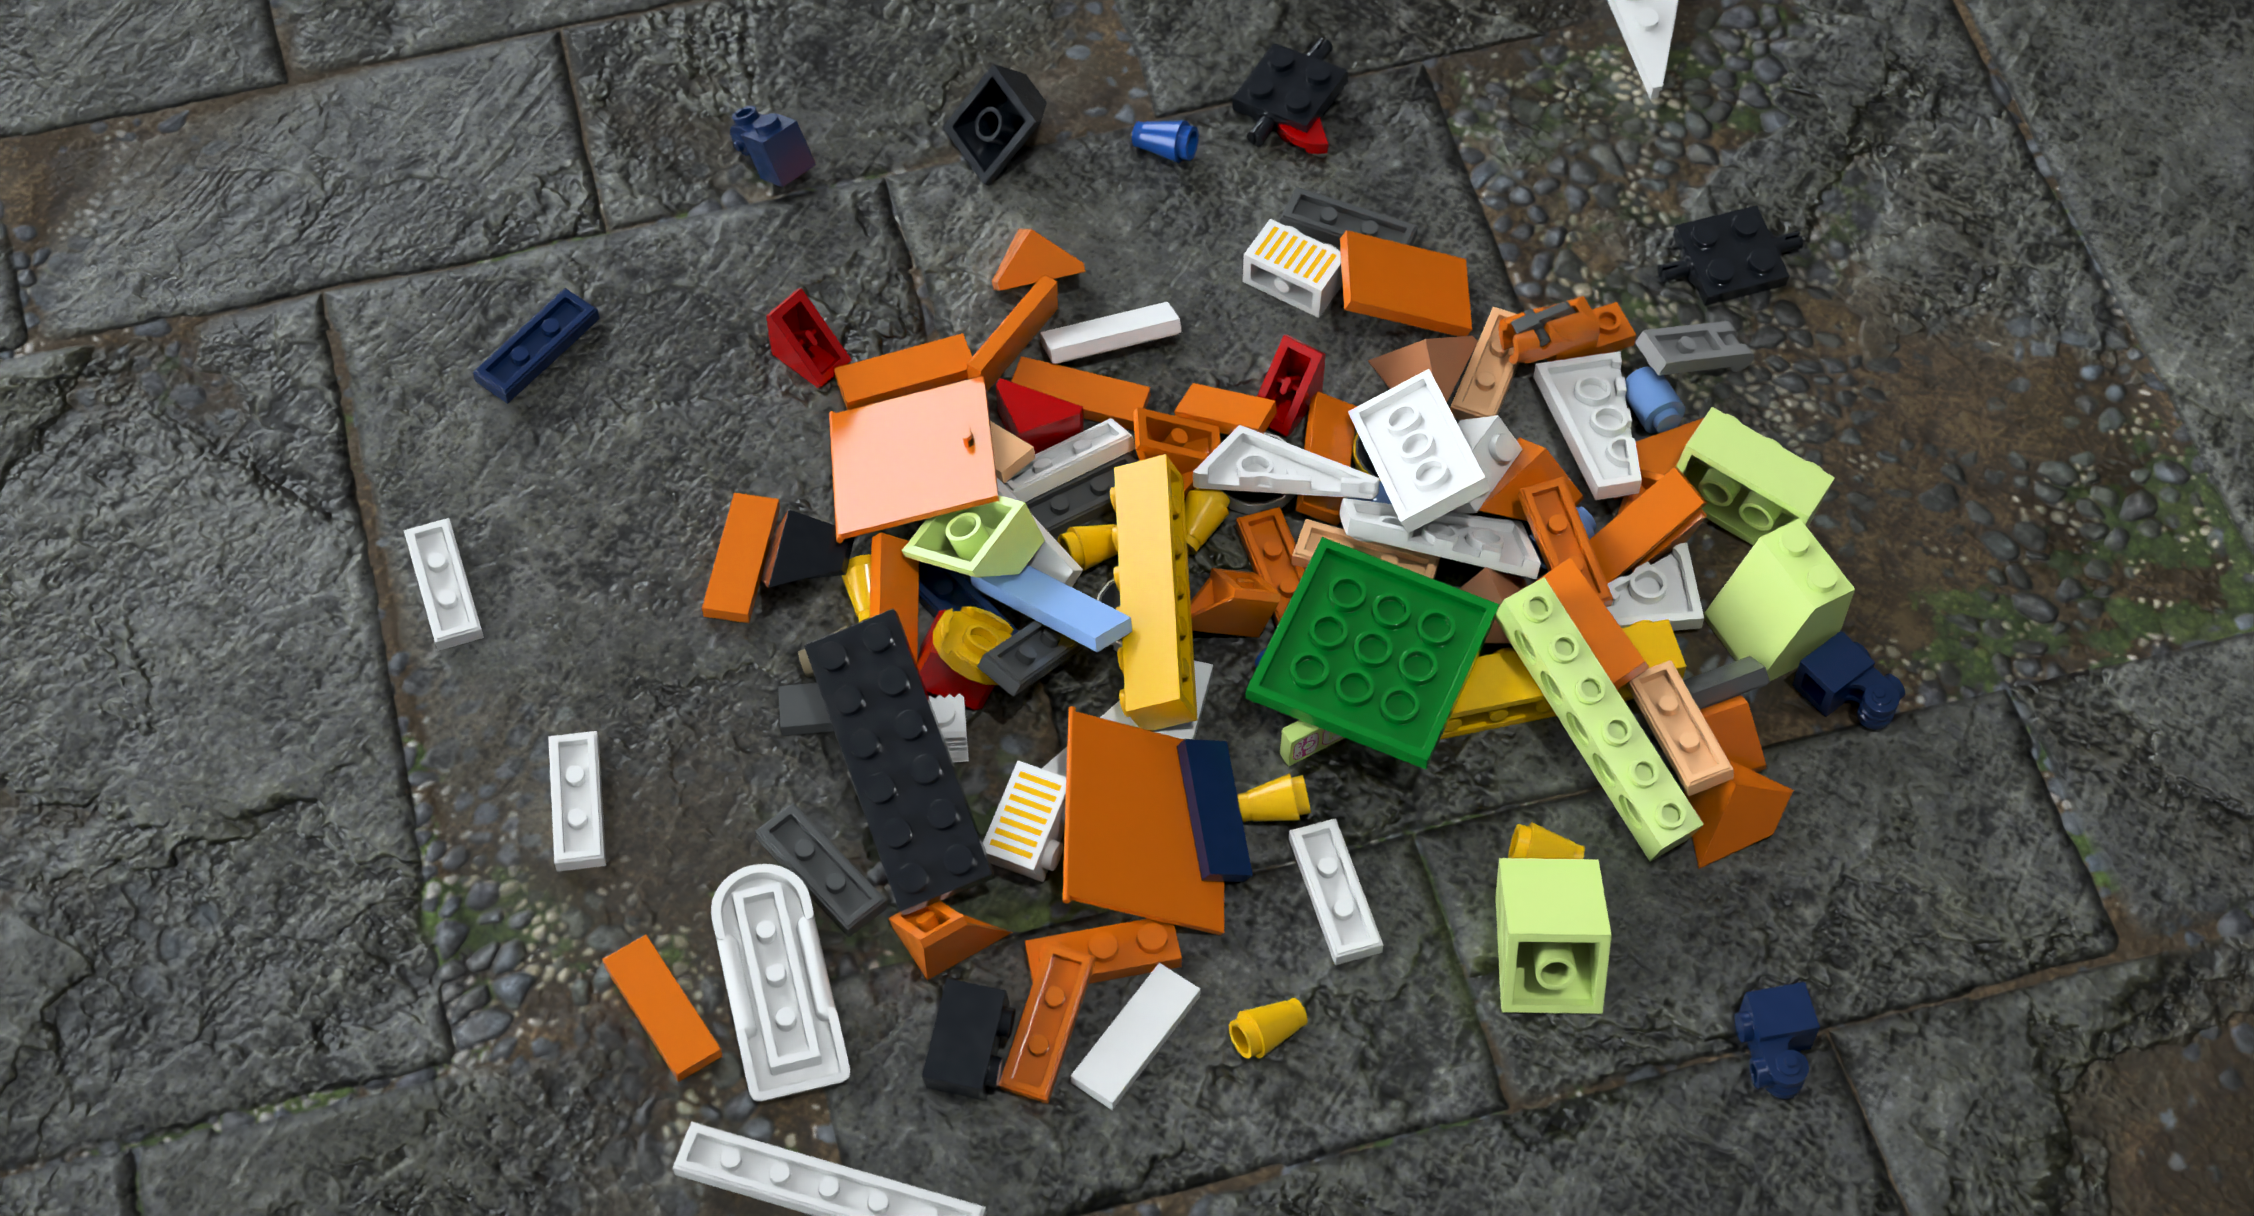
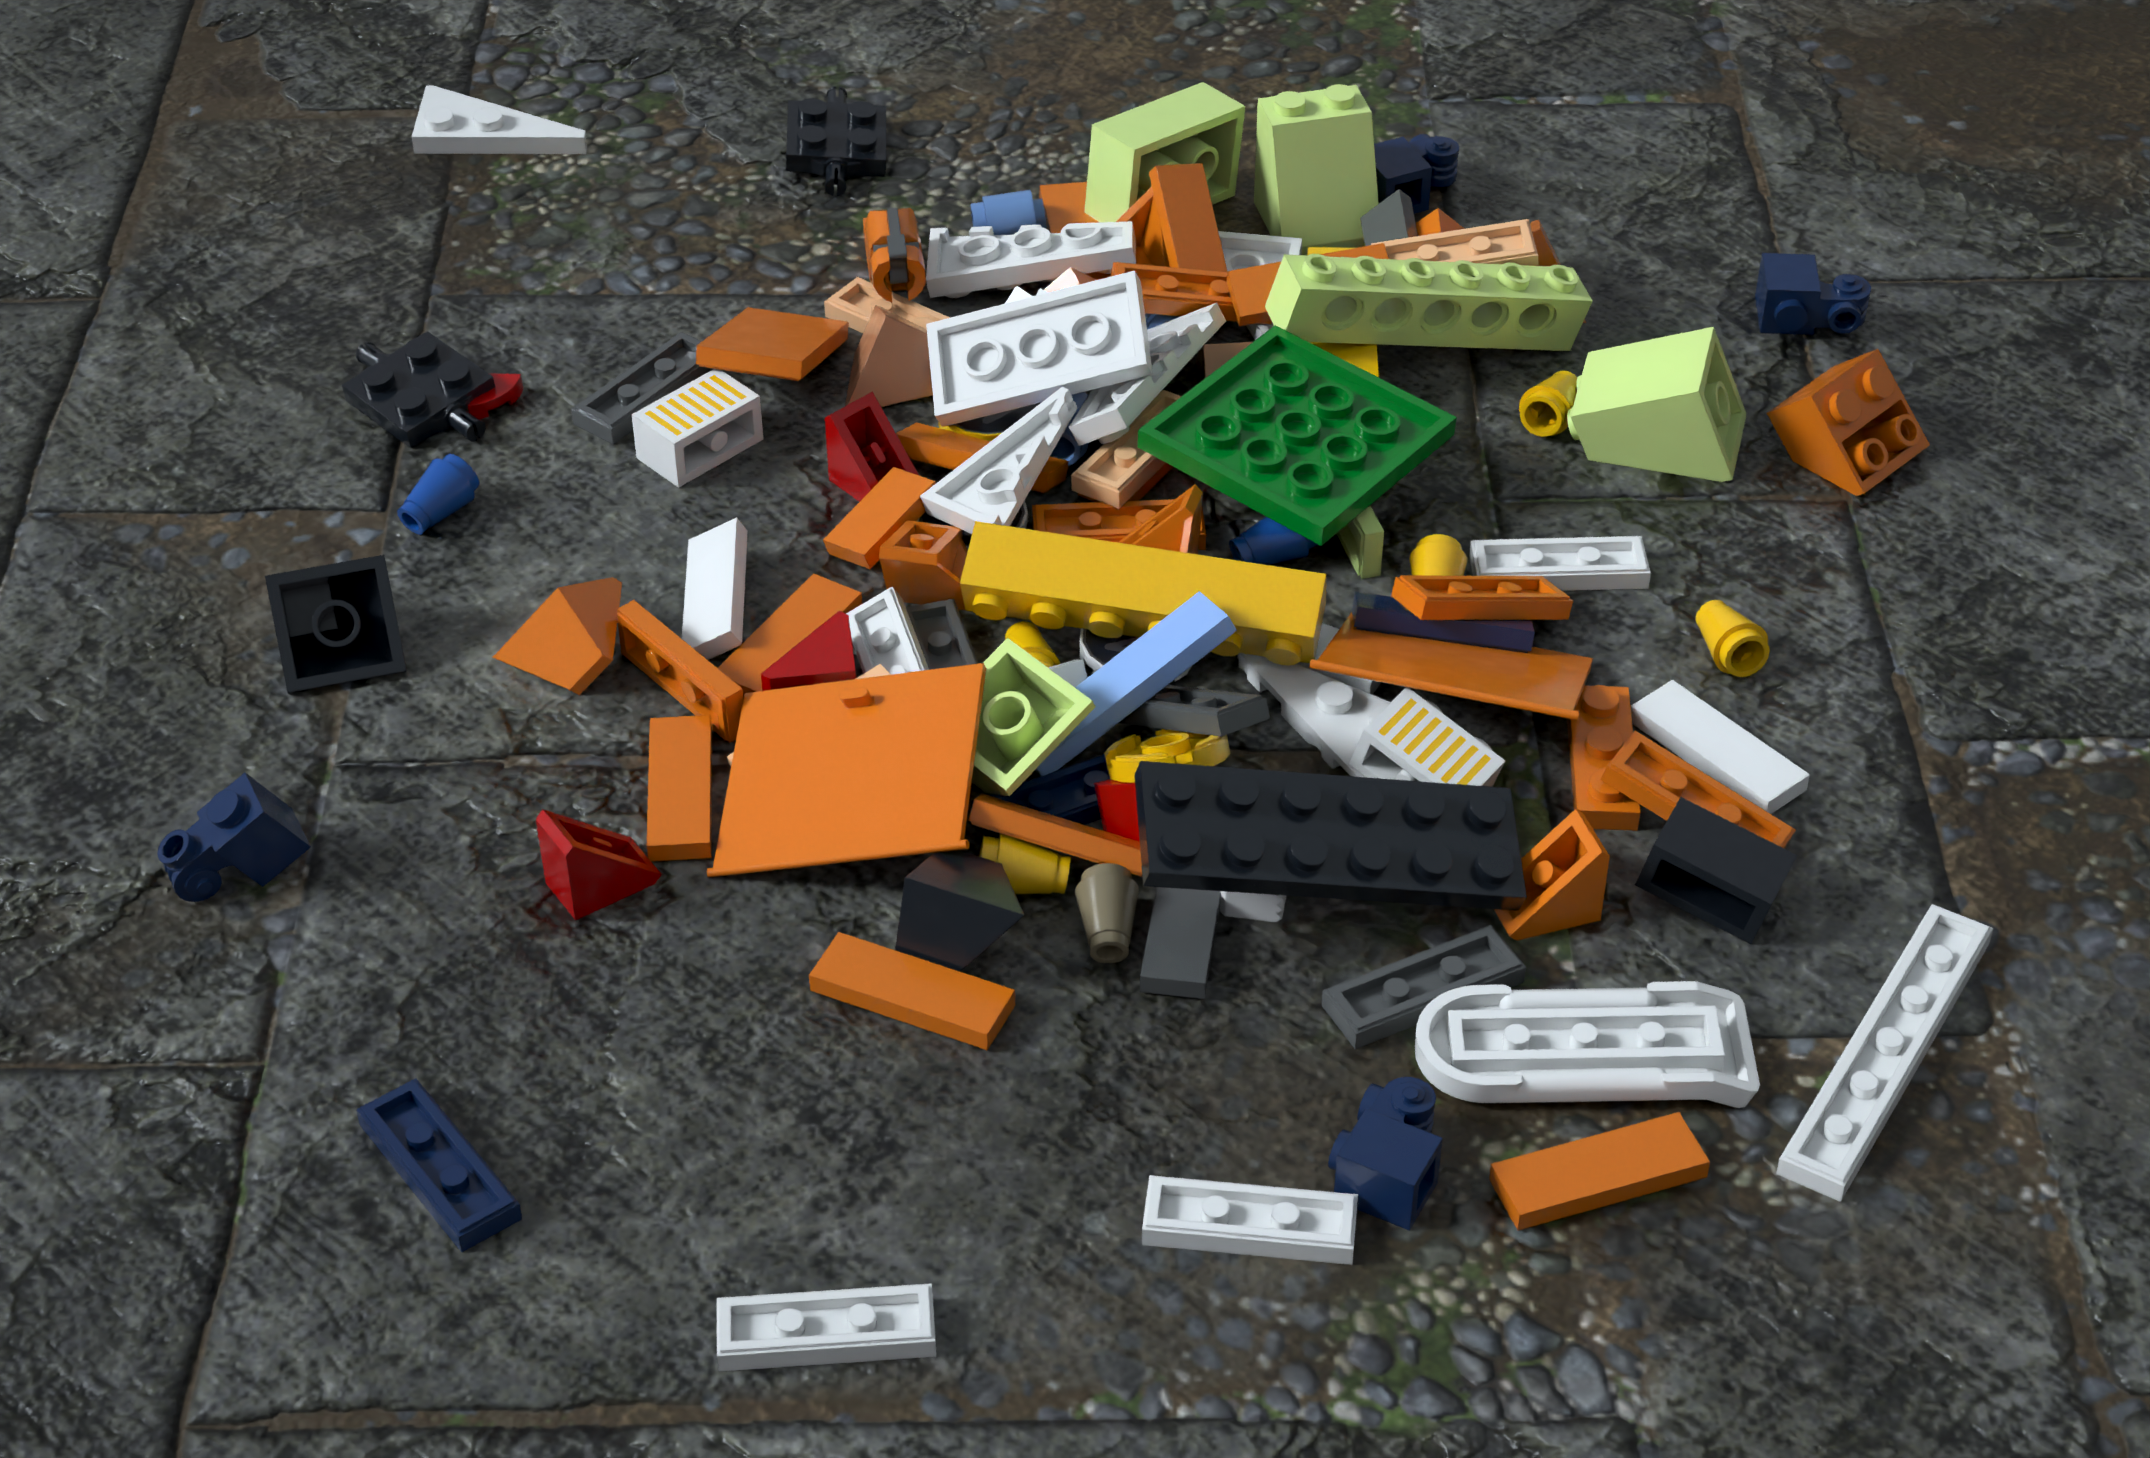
camera: 75 degrees left, 15 degrees down
light grey plate [1635,321,1754,376] -> none
none -> dark blue brick [1328,1077,1443,1231]
none -> orange tile [1391,575,1573,620]
none -> orange slope [1767,349,1930,496]

